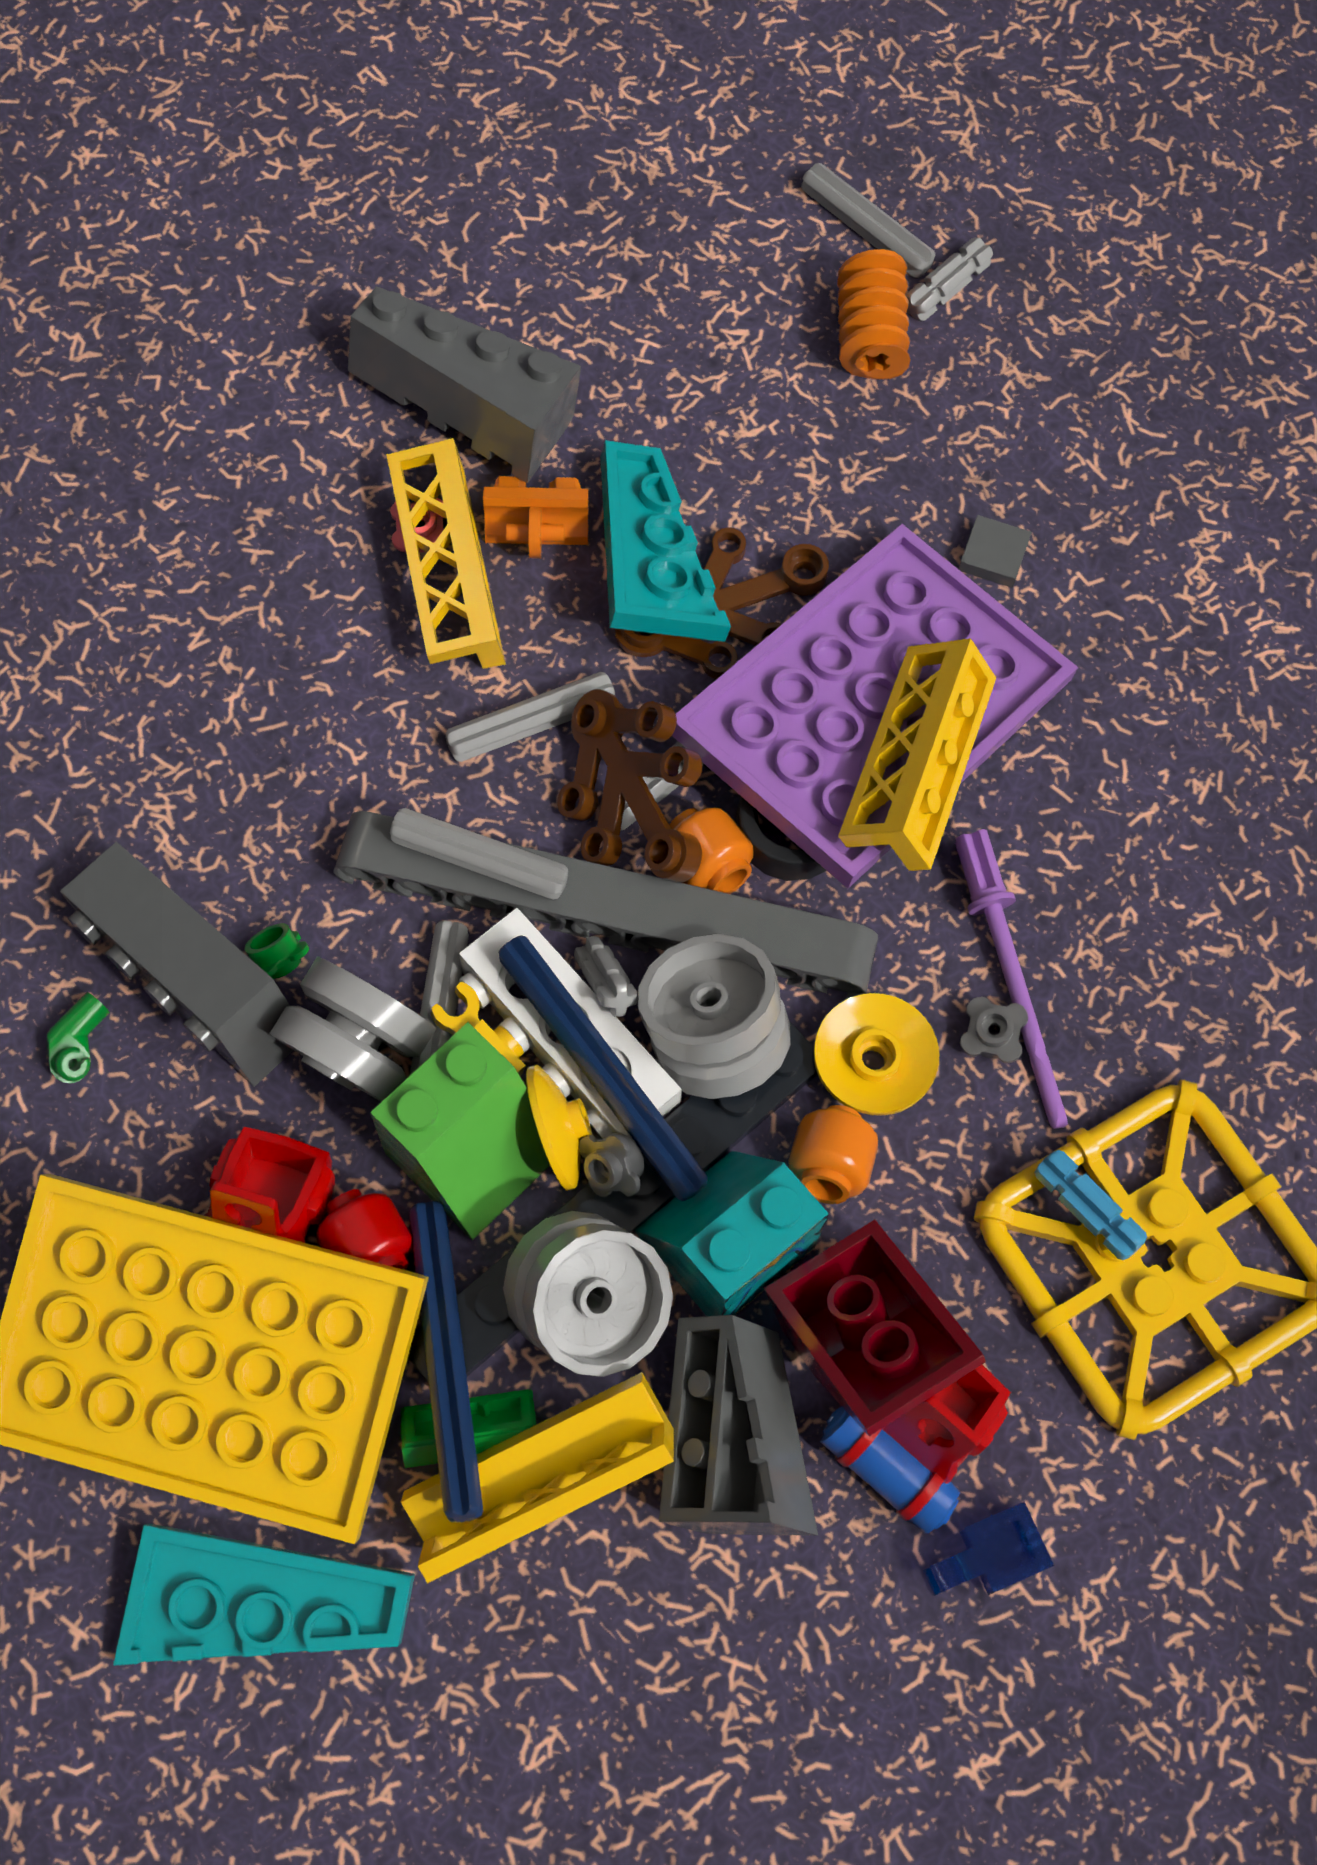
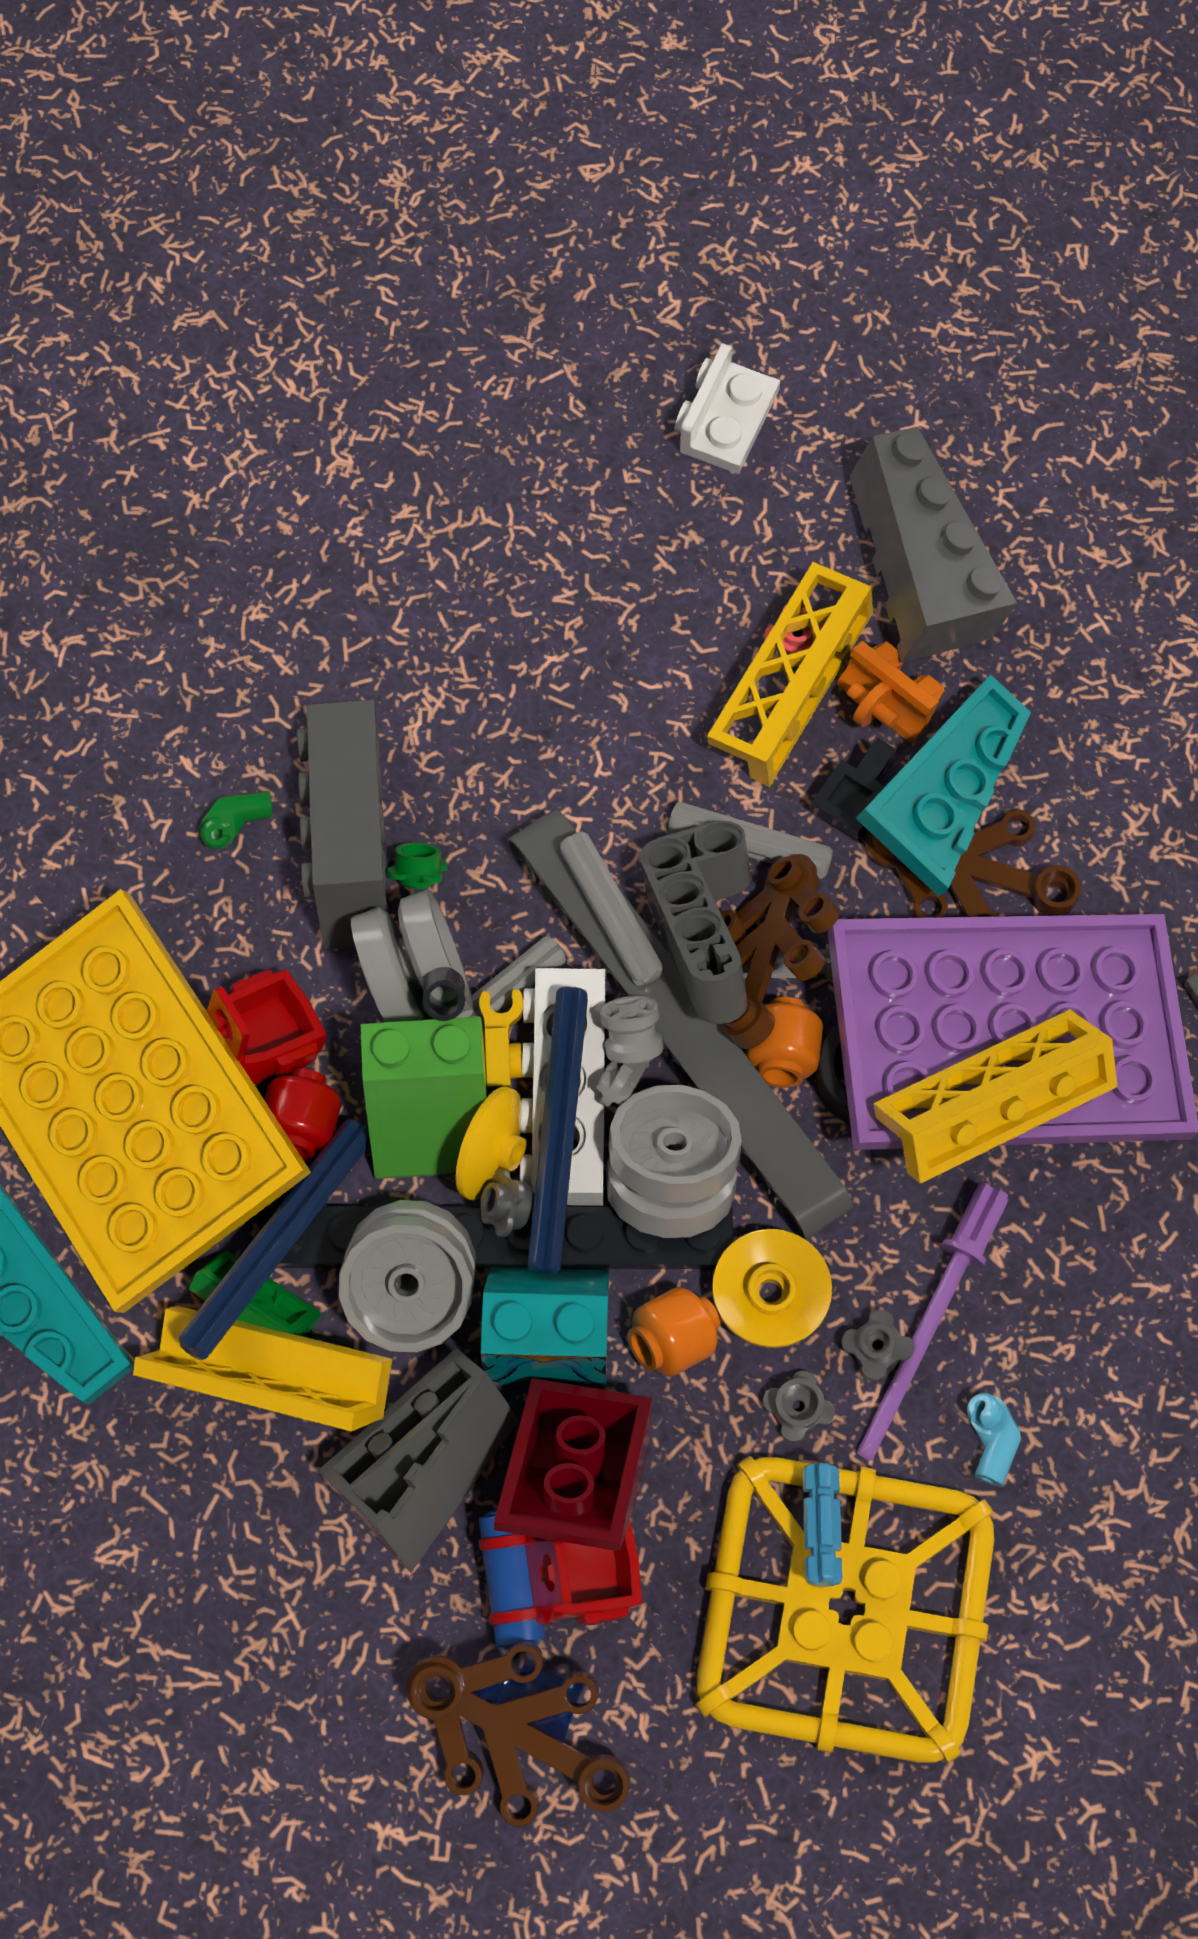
camera: 45 degrees right, 0 degrees up
none -> reddish brown plant [406,1641,630,1827]
none -> black hinge [423,967,465,1021]
none -> light grey wheel [600,996,664,1064]
none -> dark grey beam [640,821,752,1024]
none -> white bracket [675,343,780,474]
none -> flat silver plate [763,1371,835,1443]
none -> black plate [810,738,897,840]
none -> medium azure arm [967,1393,1021,1487]

